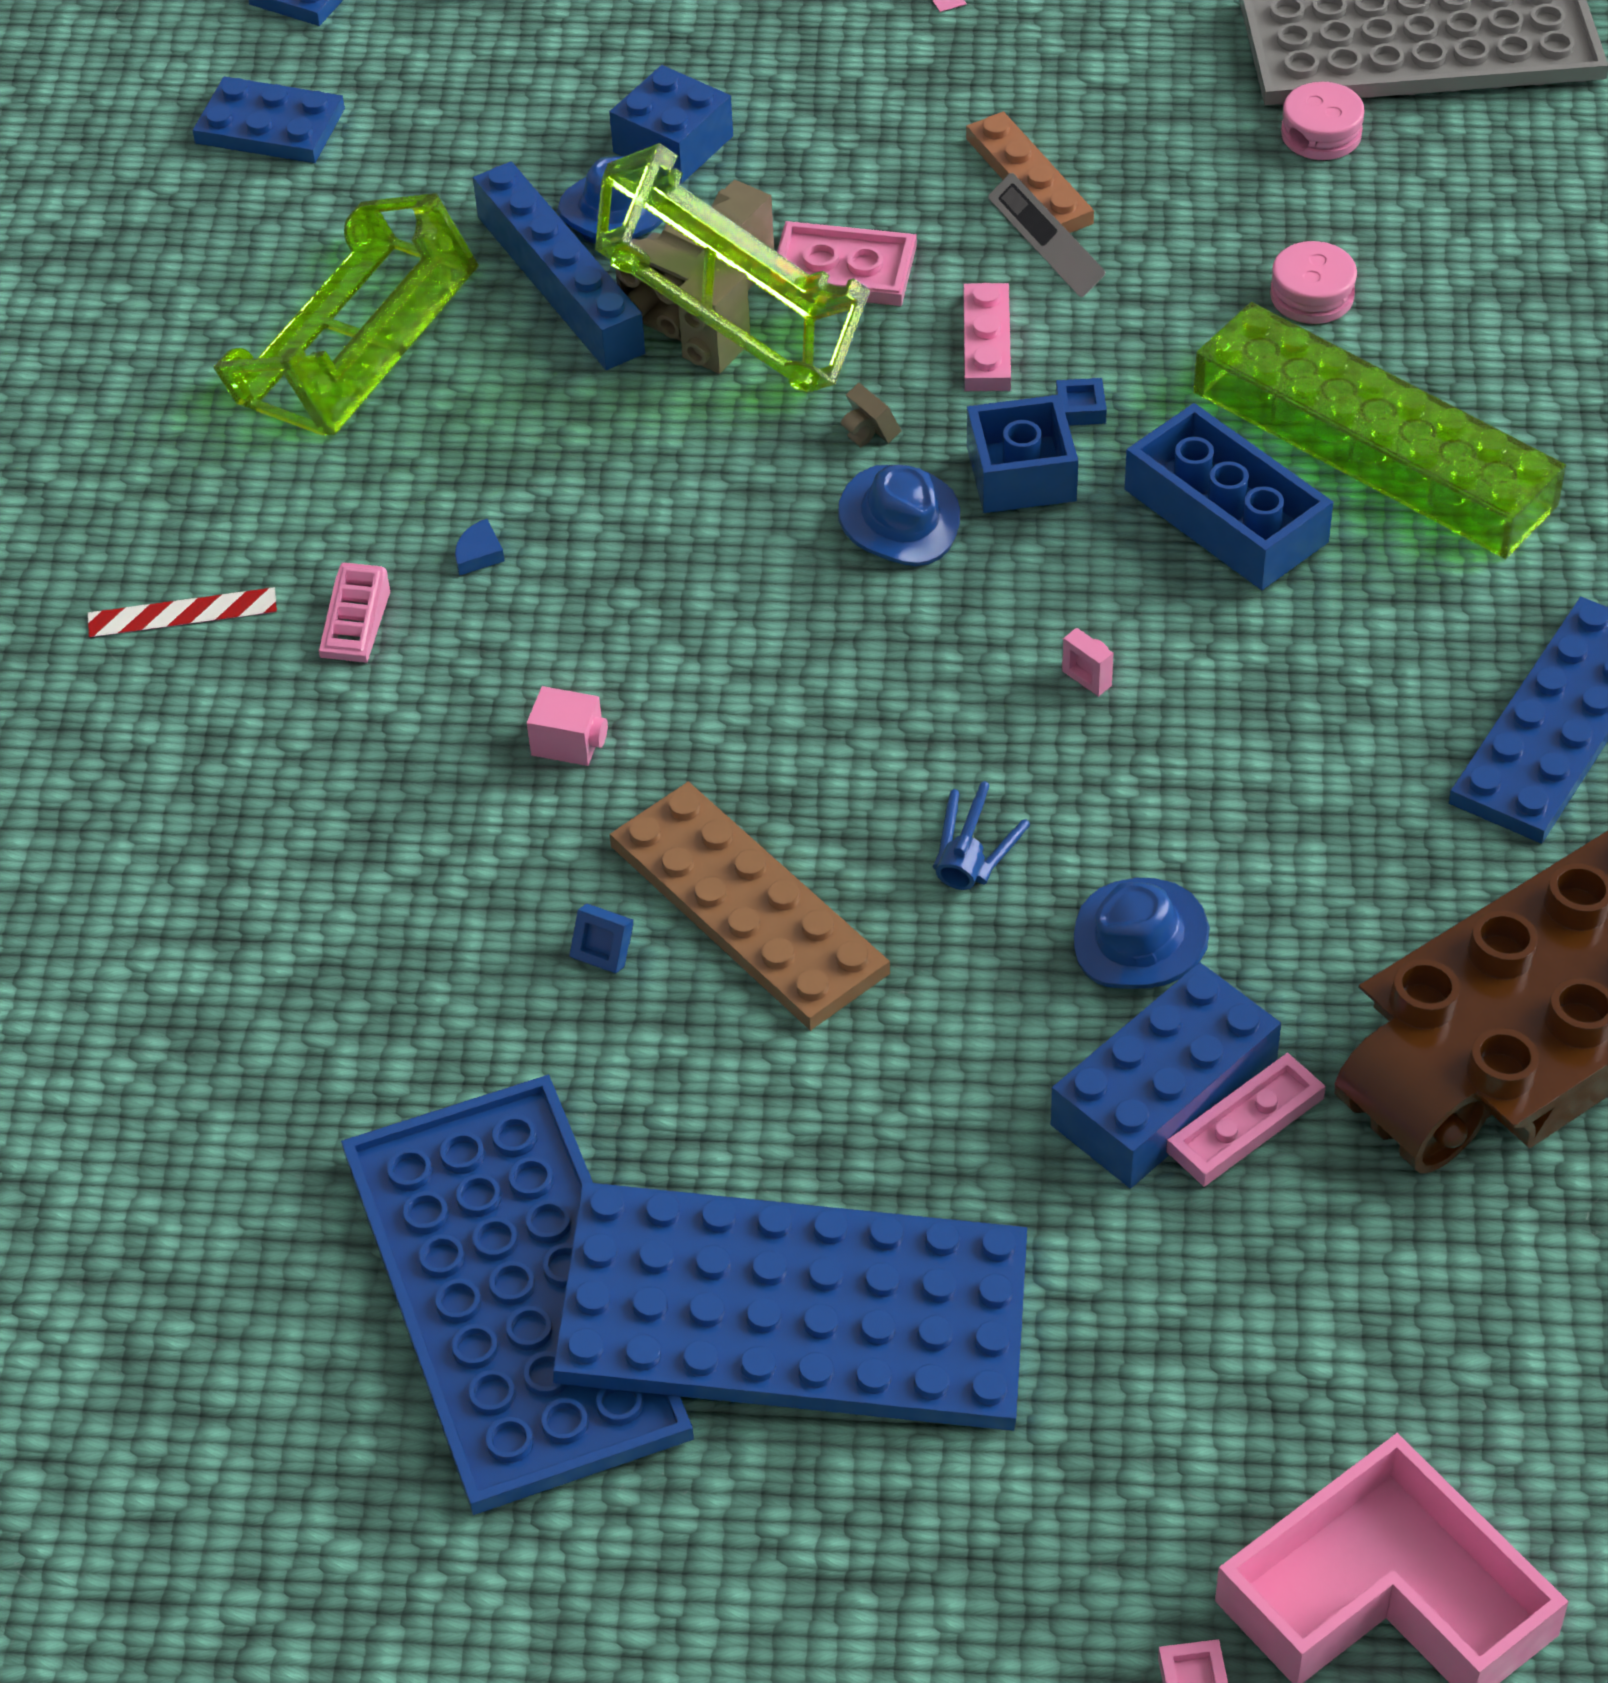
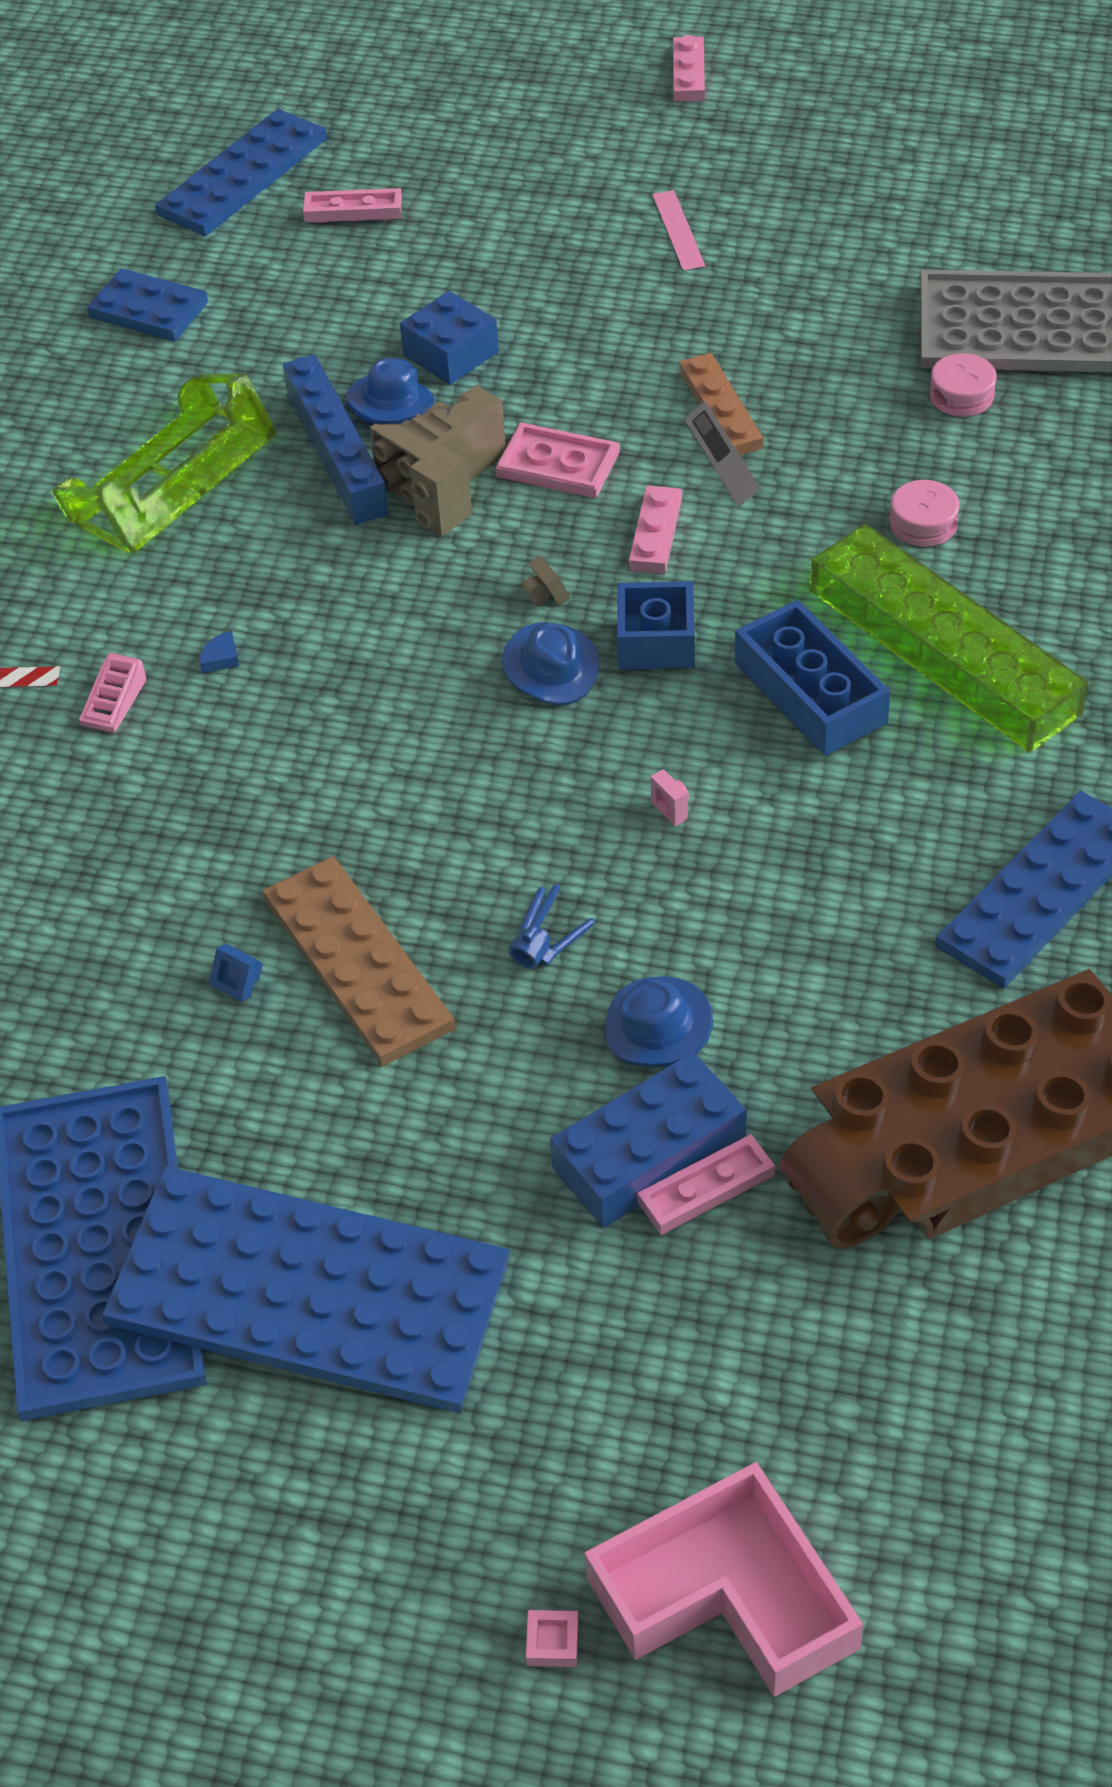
camera: 10 degrees right, 0 degrees up
bright pink brick [527,686,608,766] -> none
clear neon green windscreen [595,143,870,392] -> none
blue tile [1056,378,1107,426] -> none

